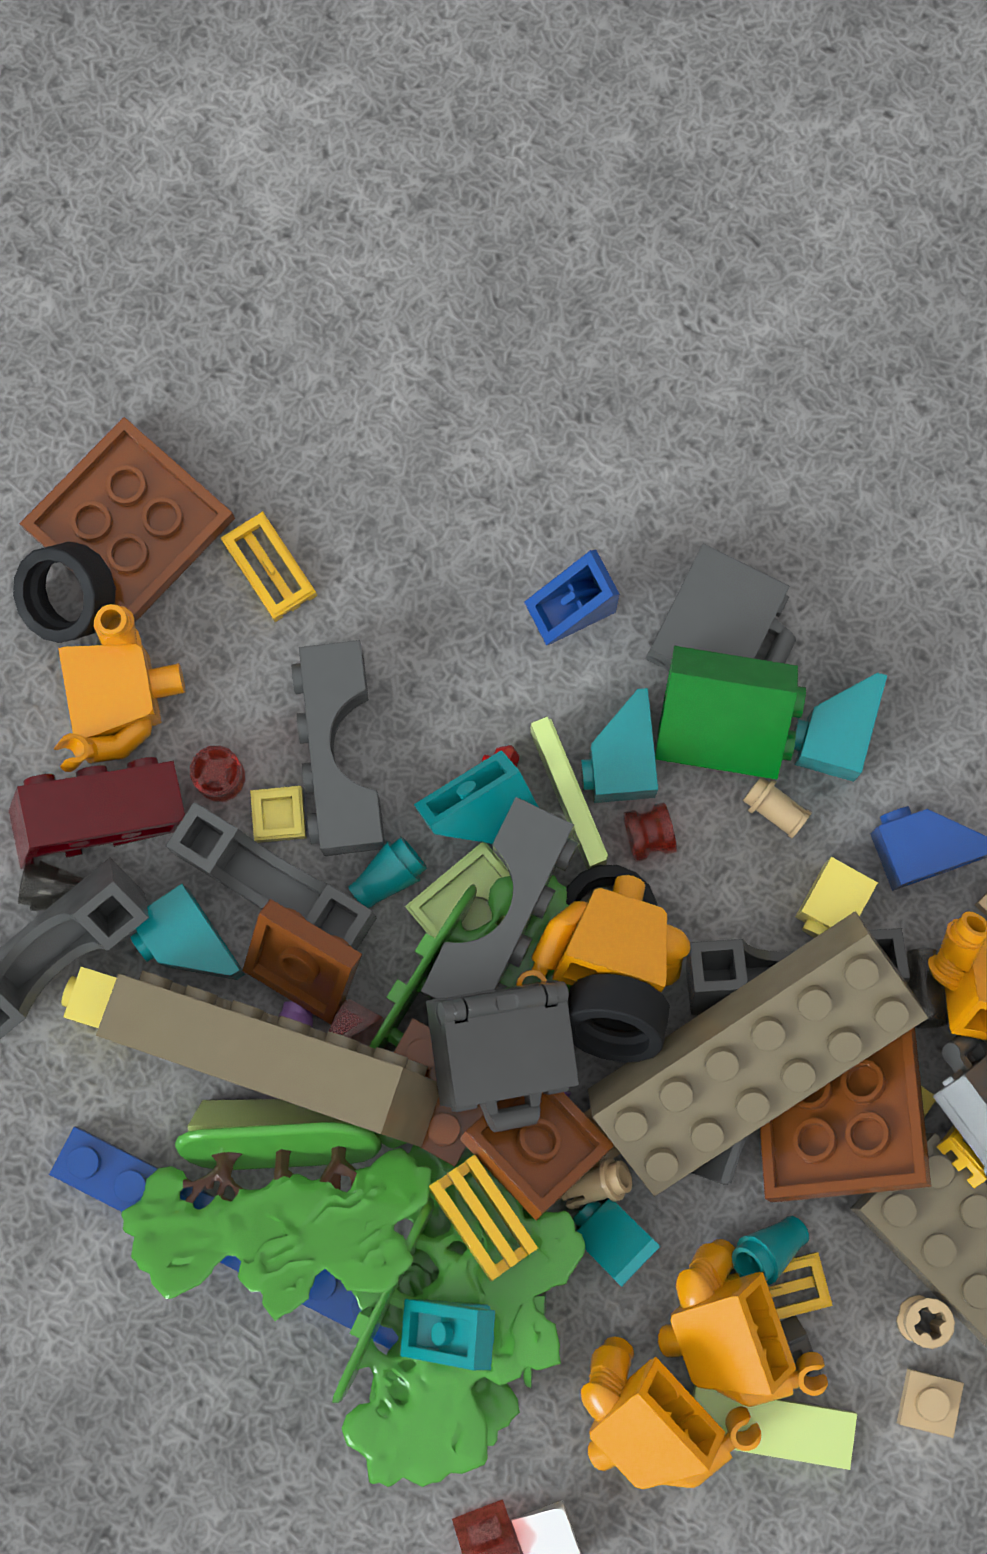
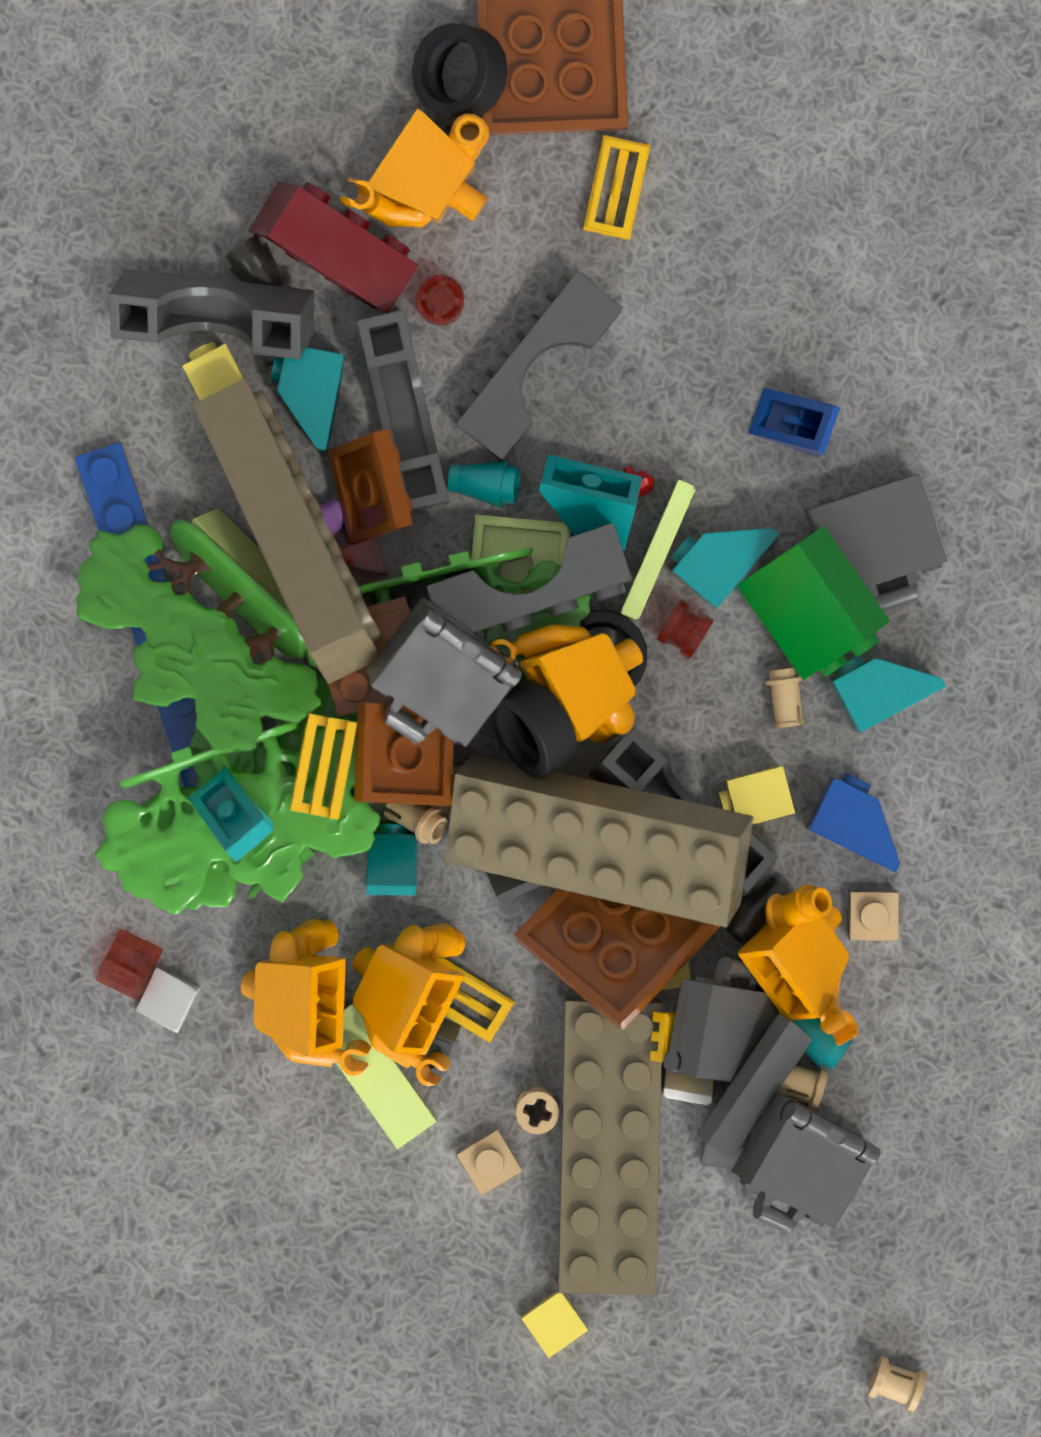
camera: 40 degrees right, 10 degrees up
light yellow tile [250,786,307,843] -> none
teal cone [732,1216,809,1285] -> none

